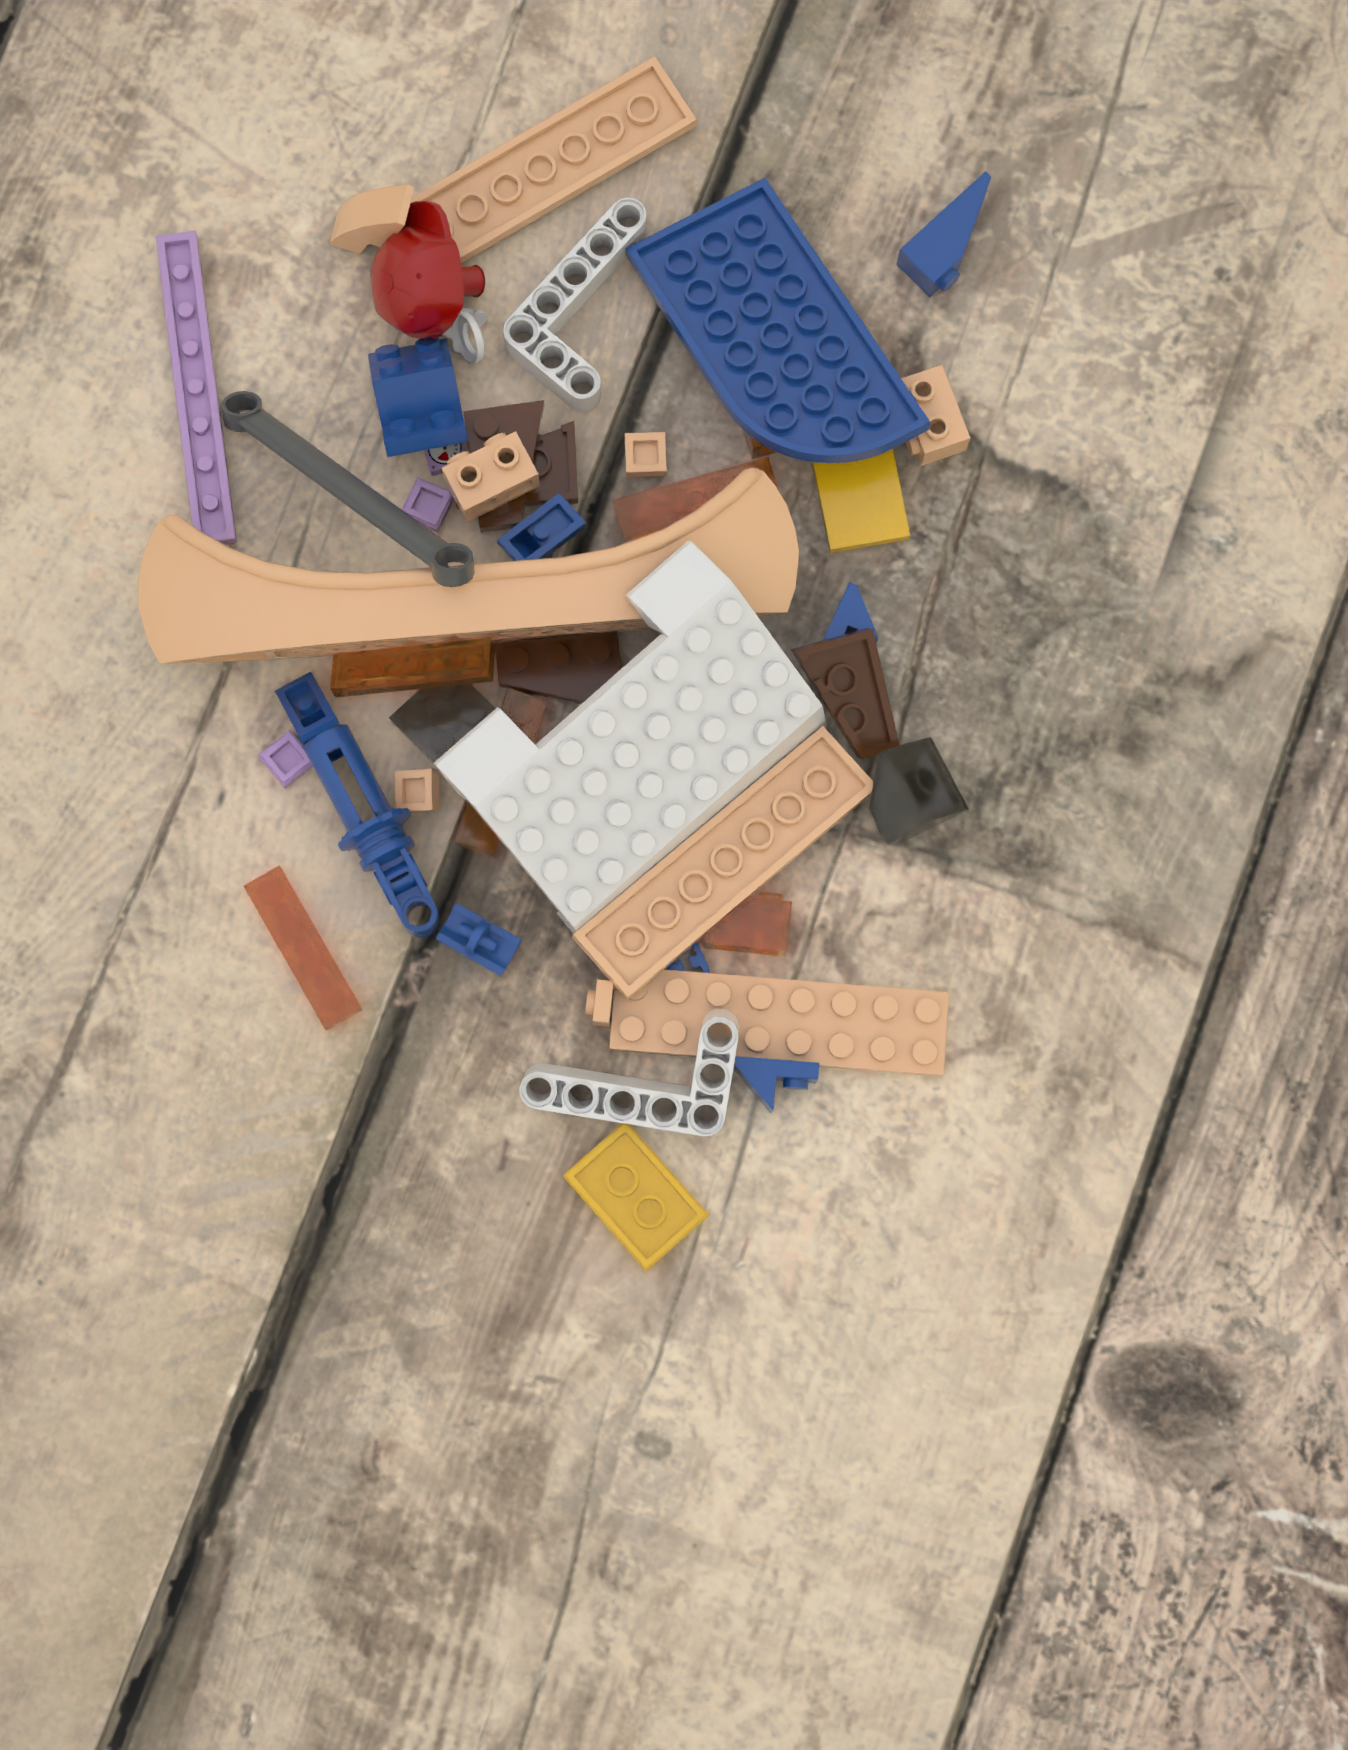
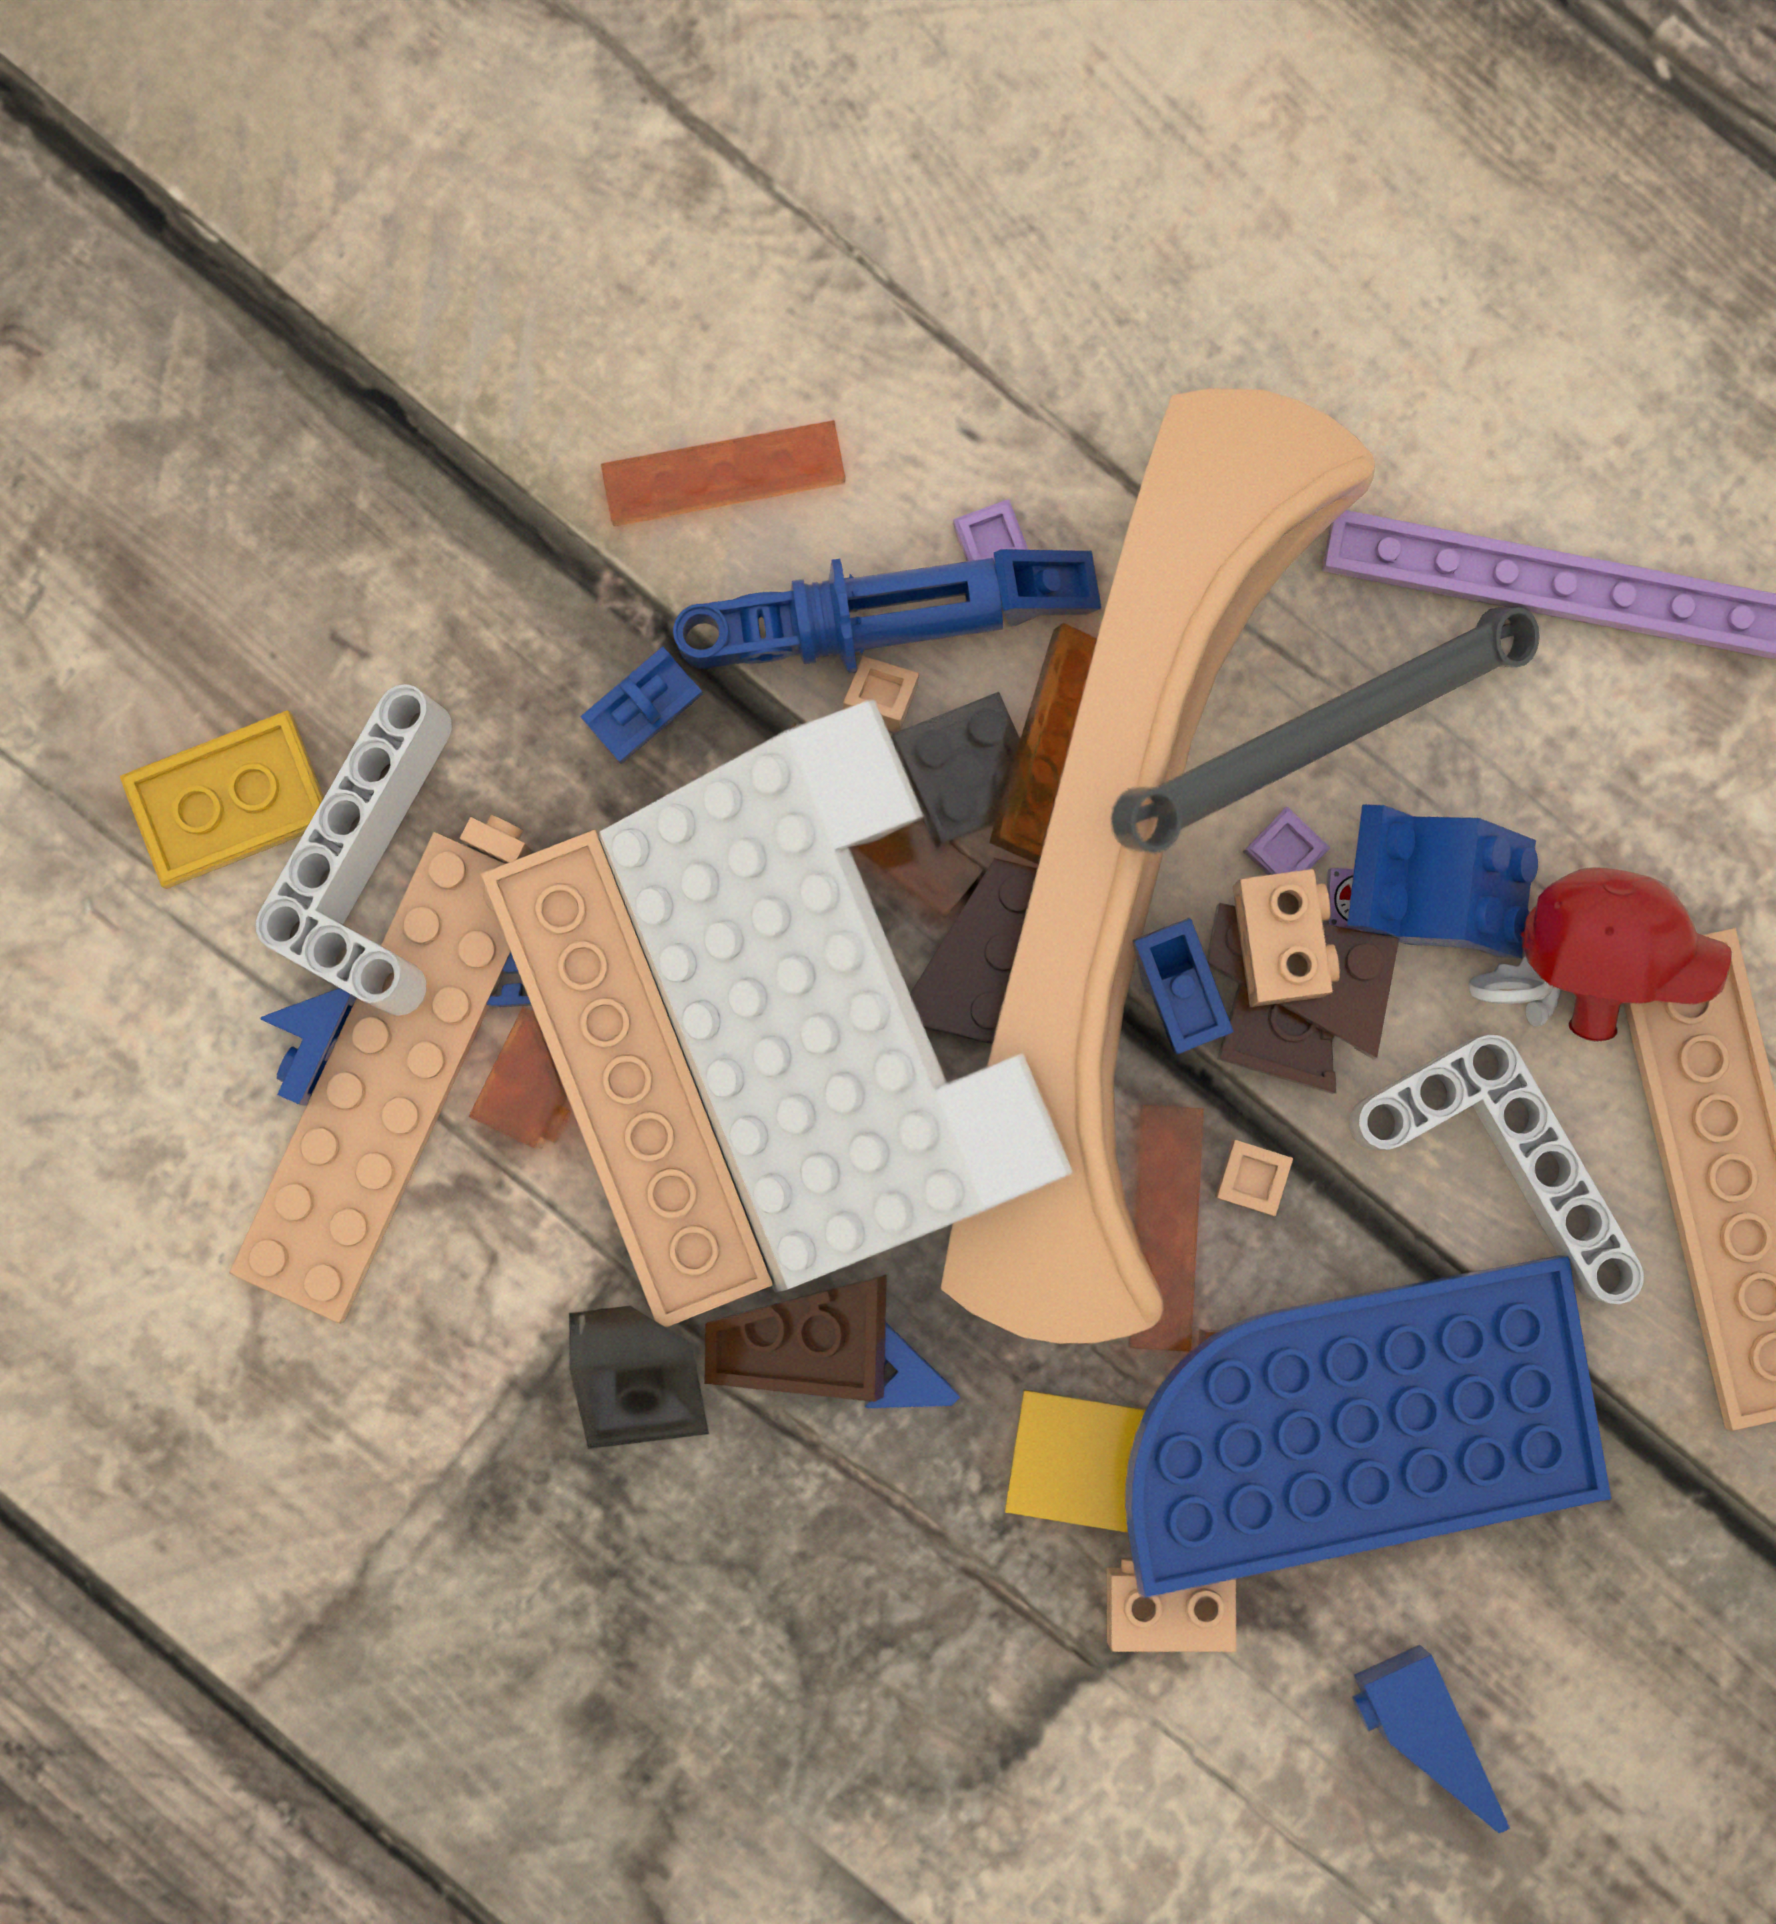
camera: 110 degrees right, 5 degrees up
light nougat slope [329,185,415,255] -> none

